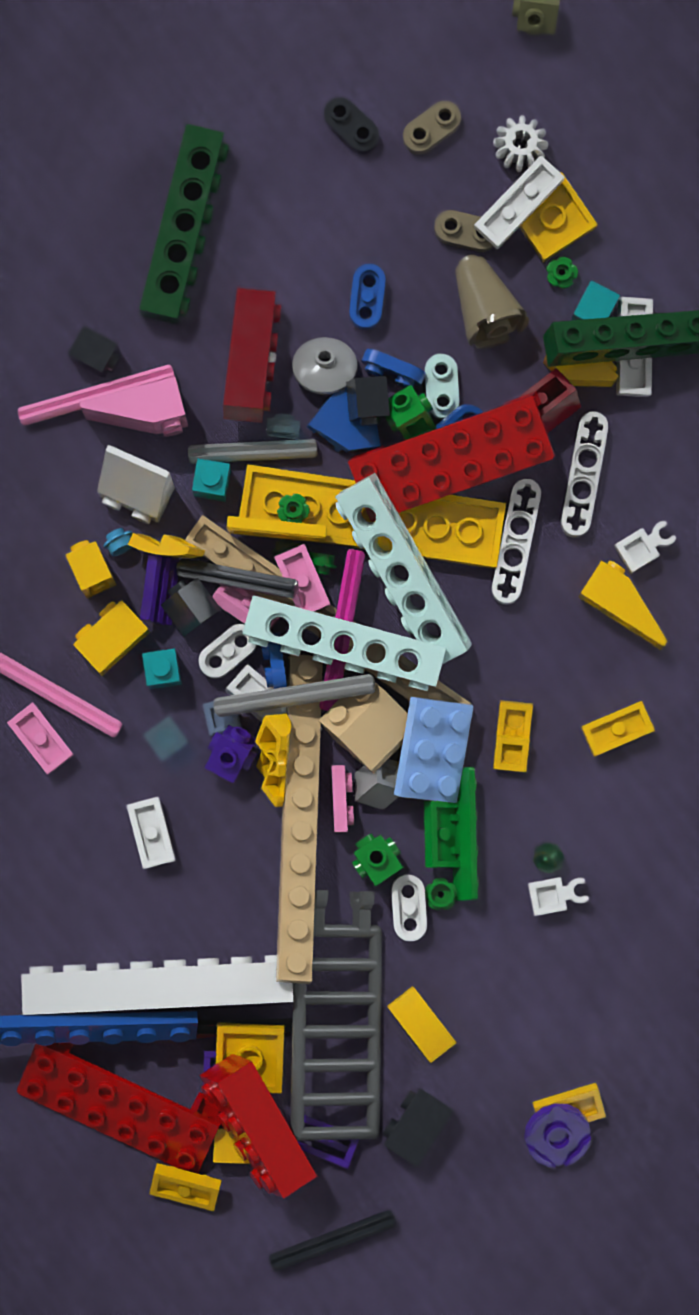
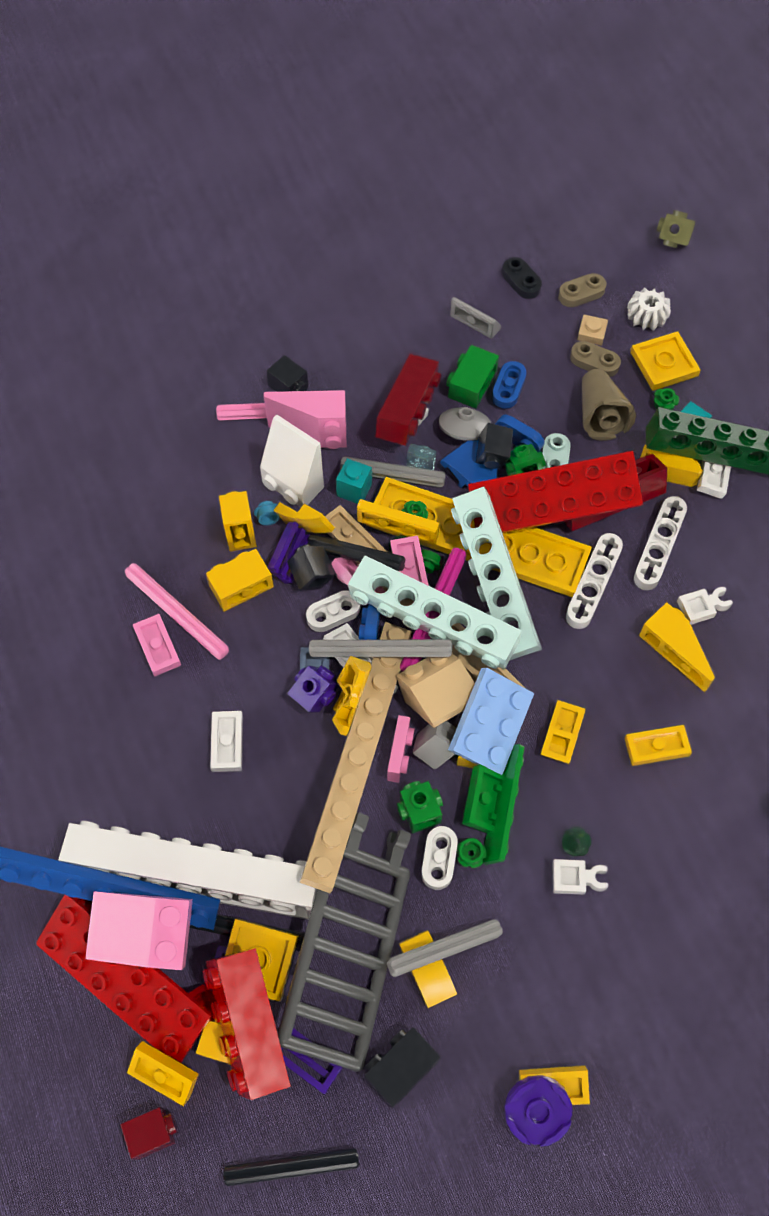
camera: 15 degrees right, 20 degrees down
dark green brick [139,123,229,325] -> none
teal brick [142,648,182,690] -> none
clear light blue plate [143,716,189,762] -> none
white plate [474,155,565,250] -> none
none -> bright pink slope [85,891,193,970]
none -> dark red brick [120,1107,178,1160]
none -> light grey axle [387,919,503,977]
none -> green brick [446,345,499,409]
none -> light grey slope [450,297,501,339]
none -> tan plate [577,315,608,346]

